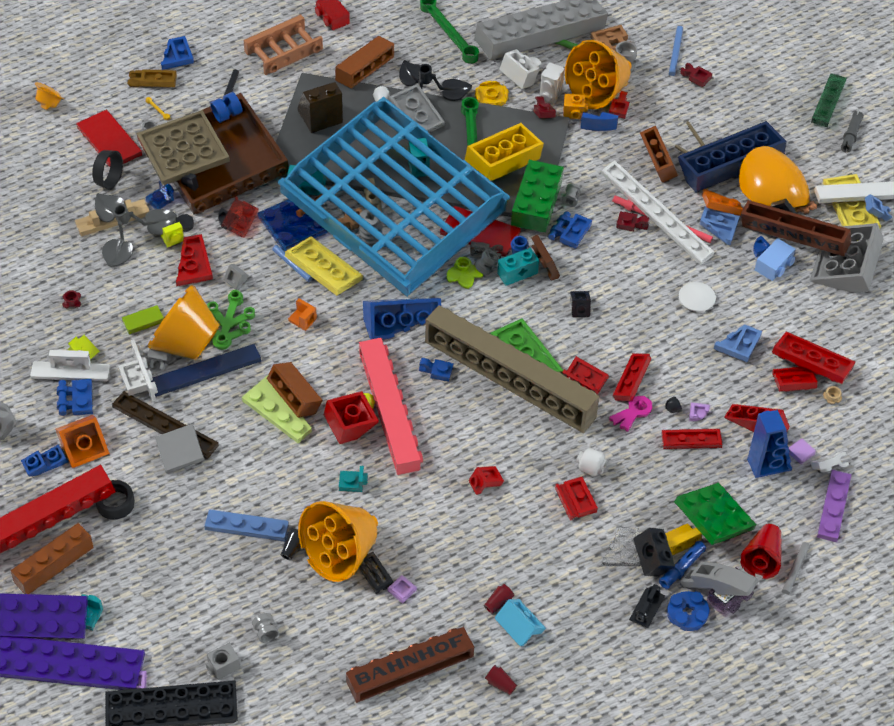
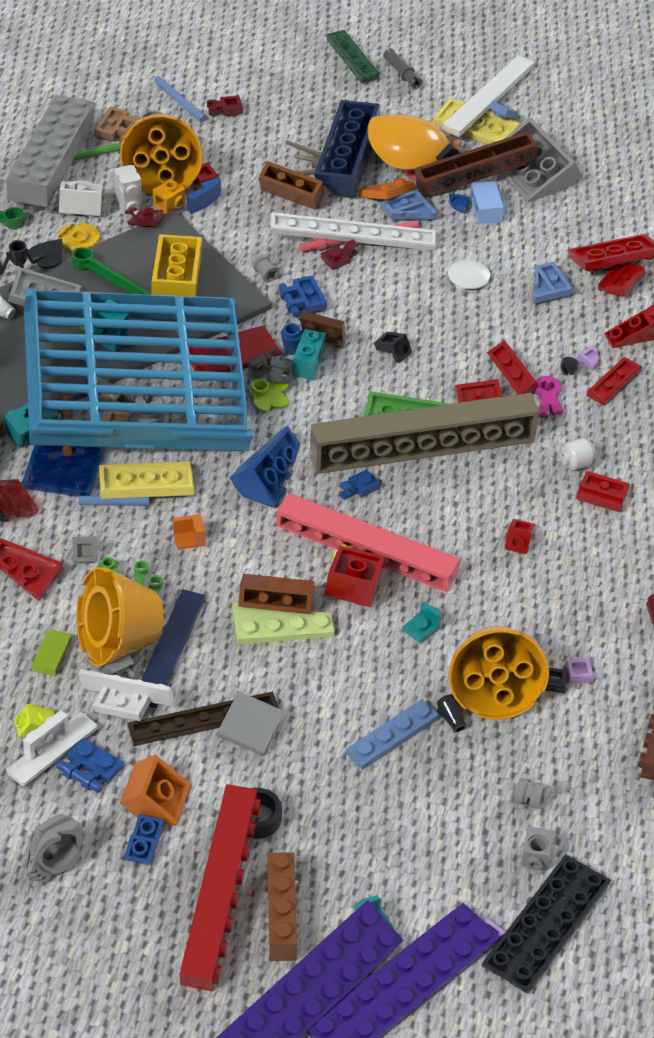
camera: 50 degrees left, 5 degrees down
green brick [511,160,564,233] -> none

